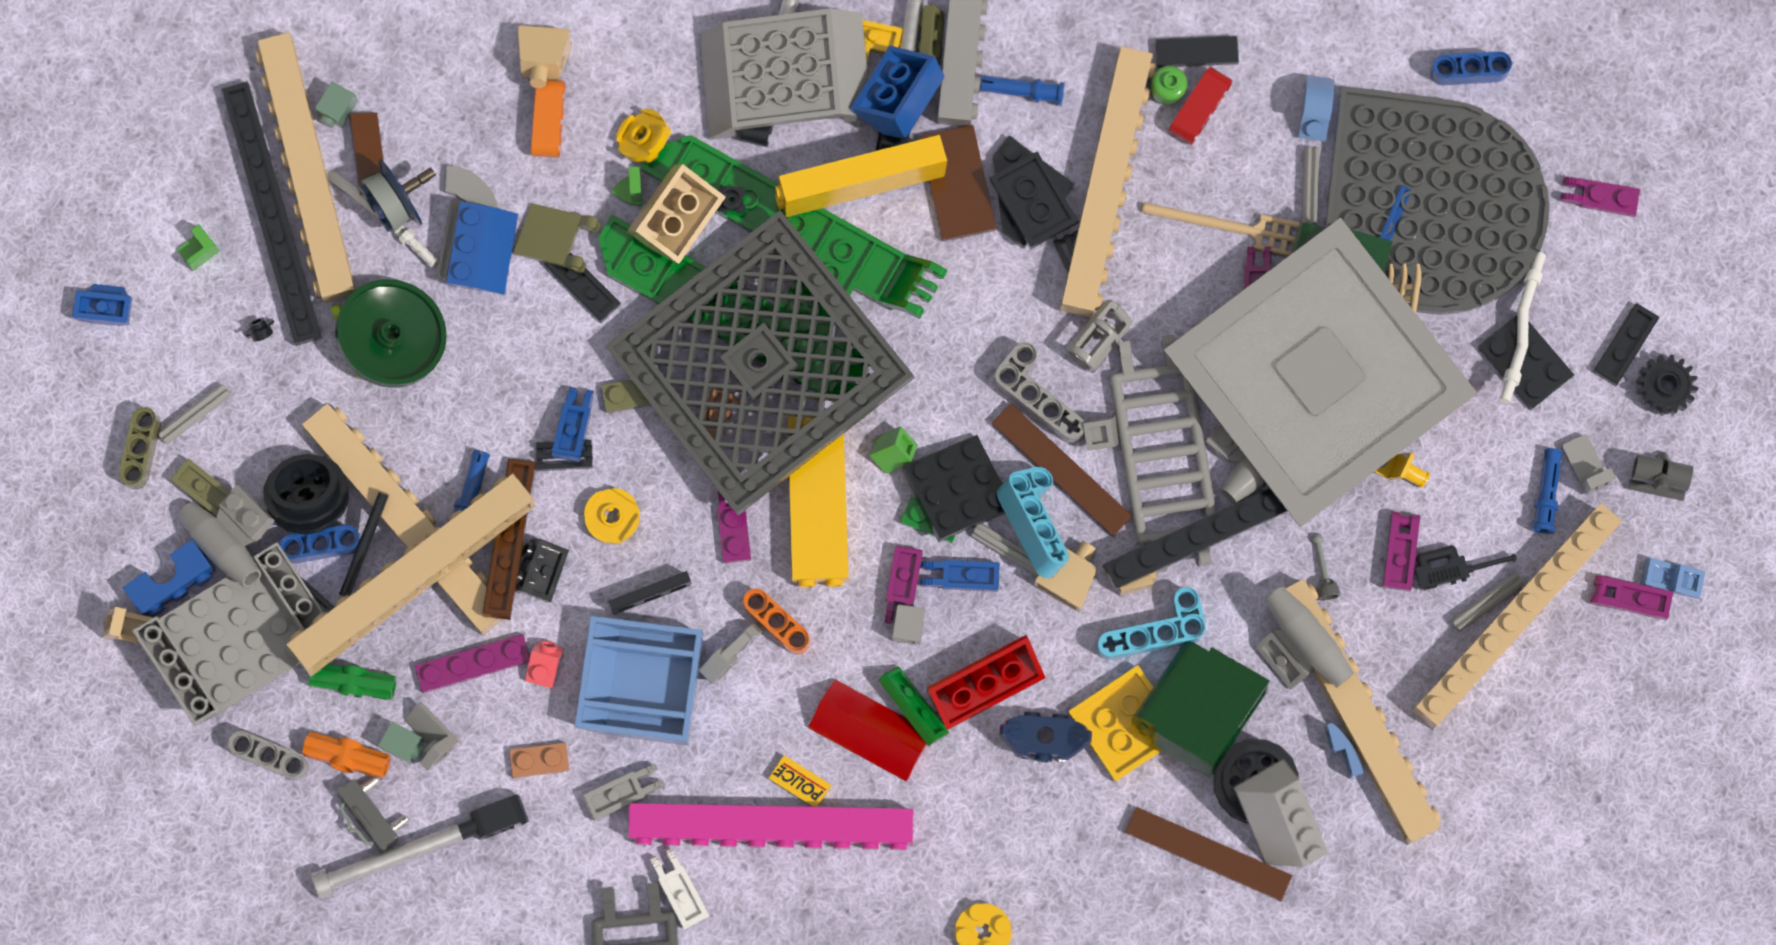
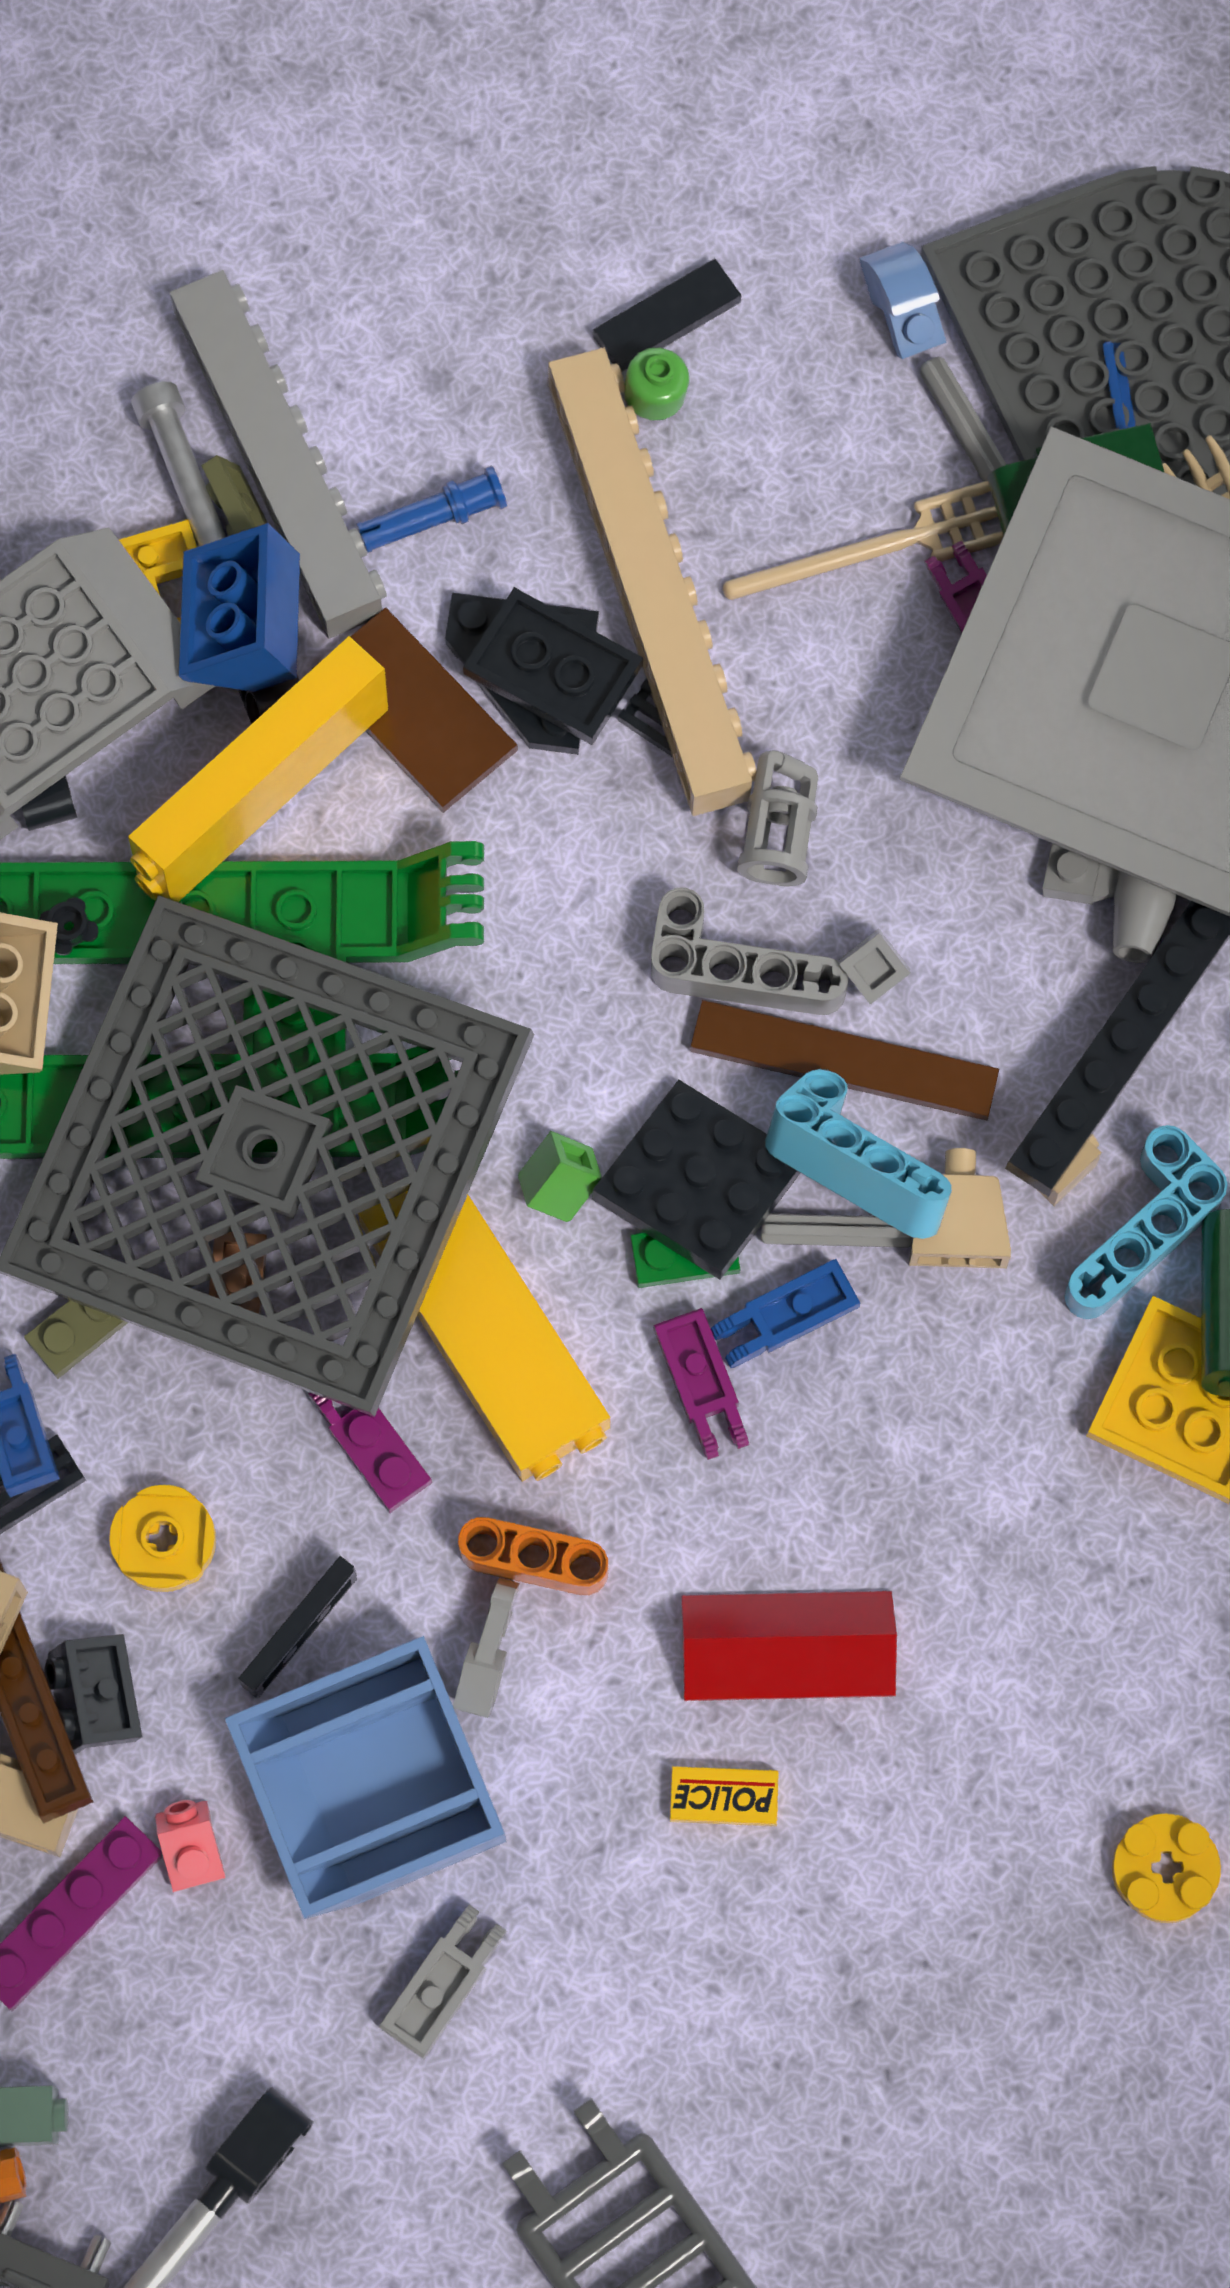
camera: 30 degrees left, 5 degrees down
light grey bracket [406,702,459,771] -> none
nougat plate [510,743,570,778] -> none
dark pink brick [629,803,913,851] -> none
white hinge [650,847,710,930] -> none
green tile [878,666,949,747] -> none
light grey panel [892,605,925,645] -> none
red slope [926,635,1046,730] -> none
dark blue piece [999,712,1092,763] -> none
light grey bar [1110,334,1216,573] -> none
red beam [1168,66,1233,146] -> none
blue beam [1430,51,1512,85] -> none

